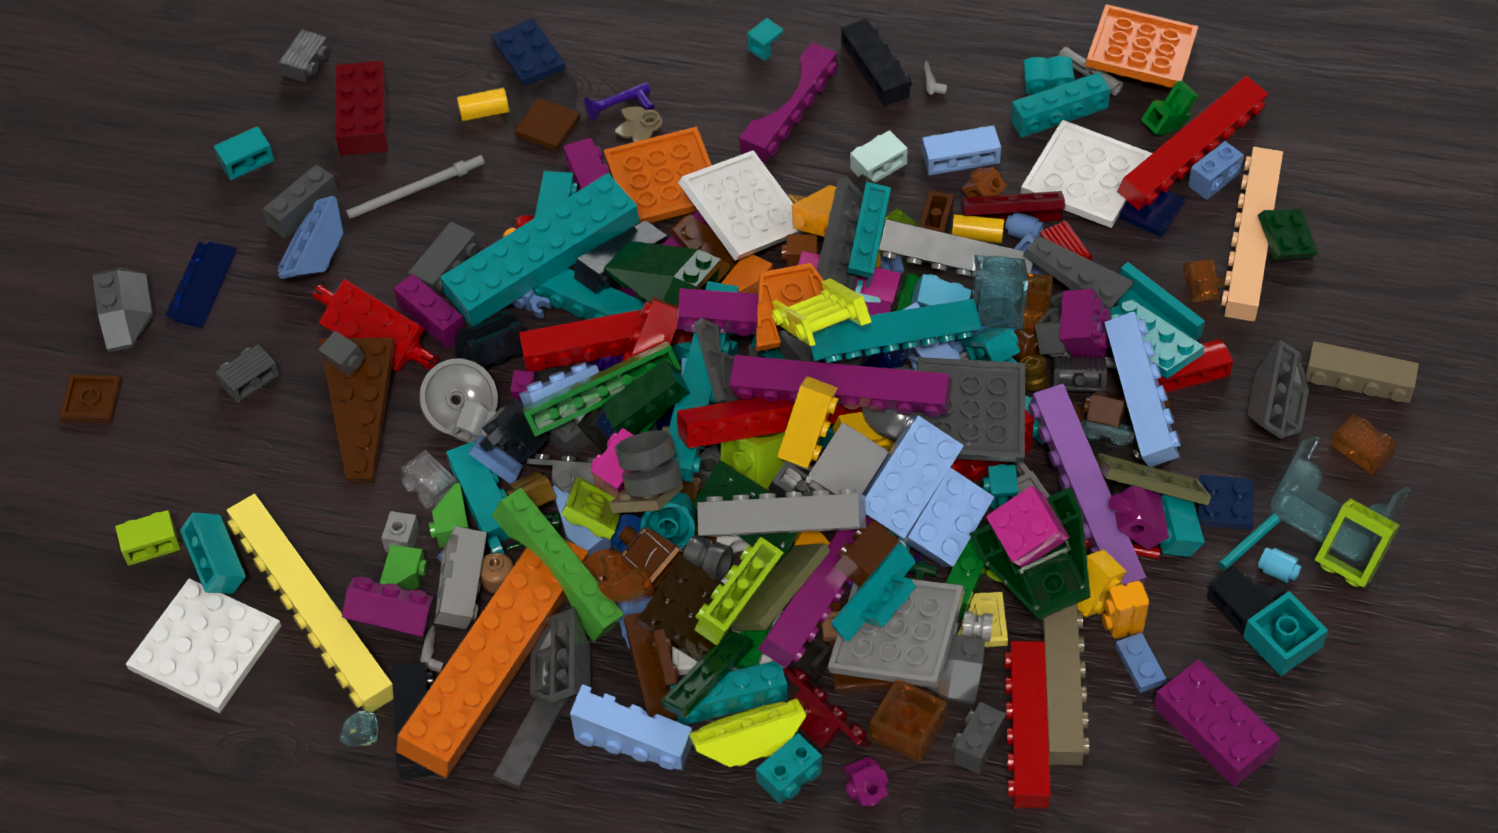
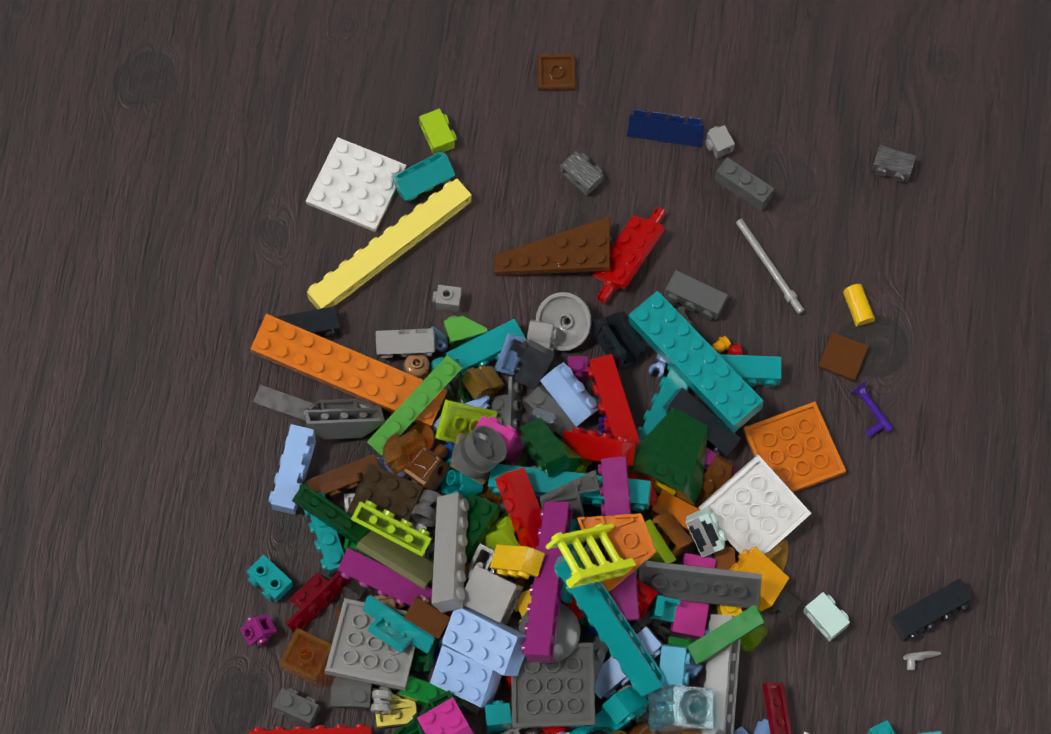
camera: 80 degrees right, 15 degrees up
dark grey wedge [92,267,153,352] -> none
teal brick [214,126,274,180] -> none
medium blue wedge [278,196,343,279] -> none
dark grey brick [318,331,365,377] -> none
dark red brick [335,61,388,156] -> none
clear light blue piece [339,711,378,747] -> none
magenta brick [342,577,434,637] -> none
bright green slope [380,545,428,591] -> none
magenta brick [393,274,465,348] -> none
clear brick [401,450,459,509] -> none
light grey bar [420,626,444,673] -> none
dark blue plate [492,18,566,87] -> none
green brick [522,341,681,437] -> none
magenta brick [563,138,610,191] -> none
dark tan plate [615,107,662,142] -> none
neon yellow wedge [689,699,806,767] -> none
magenta arch [739,42,838,164] -> none
teal panel [747,18,783,61] -> none
teal panel [847,182,891,287] -> none
reddish brown brick [919,190,954,233] -> none
light blue brick [922,126,1001,175] -> none
yellow brick [952,214,1004,244] -> none
dark orange brick [961,167,1007,197] -> none
none -> brick [686,507,727,557]
none -> green tile [687,605,766,665]
none -> light grey brick [705,125,735,159]

